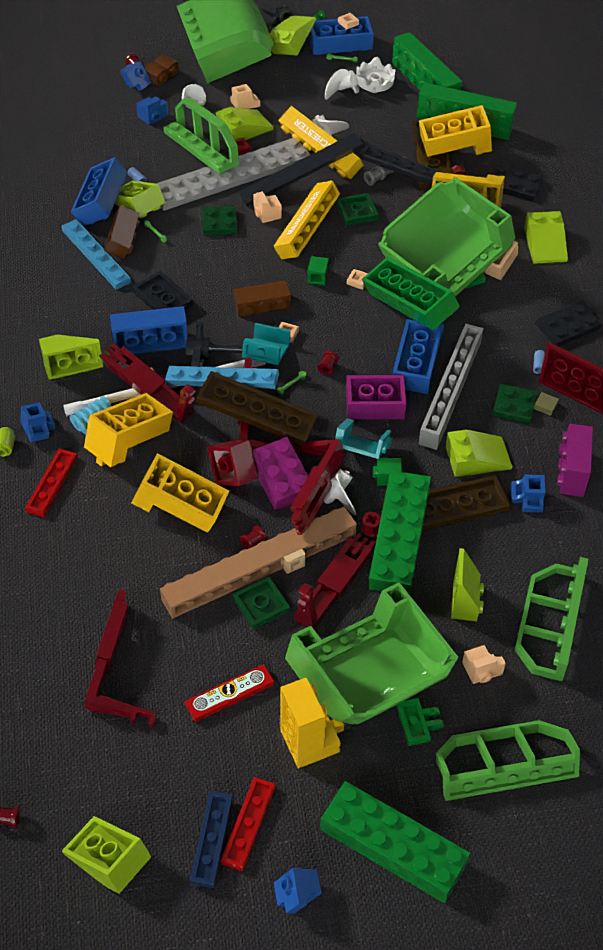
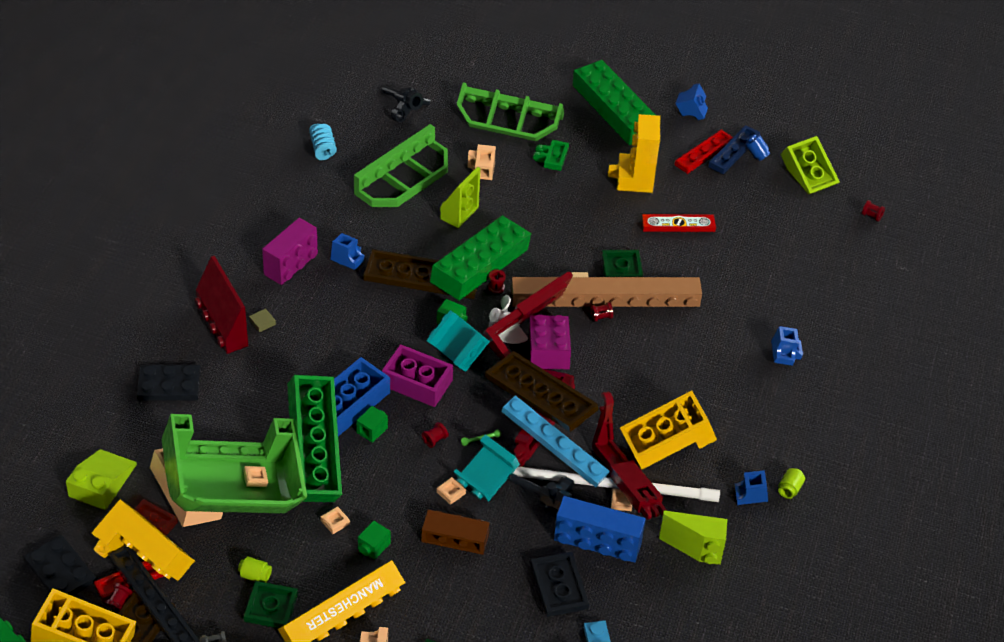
camera: 155 degrees left, 5 degrees down
red tile [25,448,78,517] -> none
medium azure piece [70,396,111,435] -> none
dark red hinge [84,589,155,729] -> none
yellow hinge [131,453,229,533] -> none
dark red slope [207,440,258,486] -> none
bright green slope [285,583,458,724] -> none
dark red hinge [295,533,376,629] -> none
light grey brick [419,324,483,450] -> none
lime slope [445,430,512,477] -> none
dark green plate [492,384,537,424] -> none
medium blue piece [533,350,545,374] -> none
none -> lime brick [238,556,272,583]
none -> light nougat tile [243,466,268,487]
none -> green brick [357,406,388,443]
none -> blue brick [745,134,770,161]
none -> blue brick [771,326,803,365]

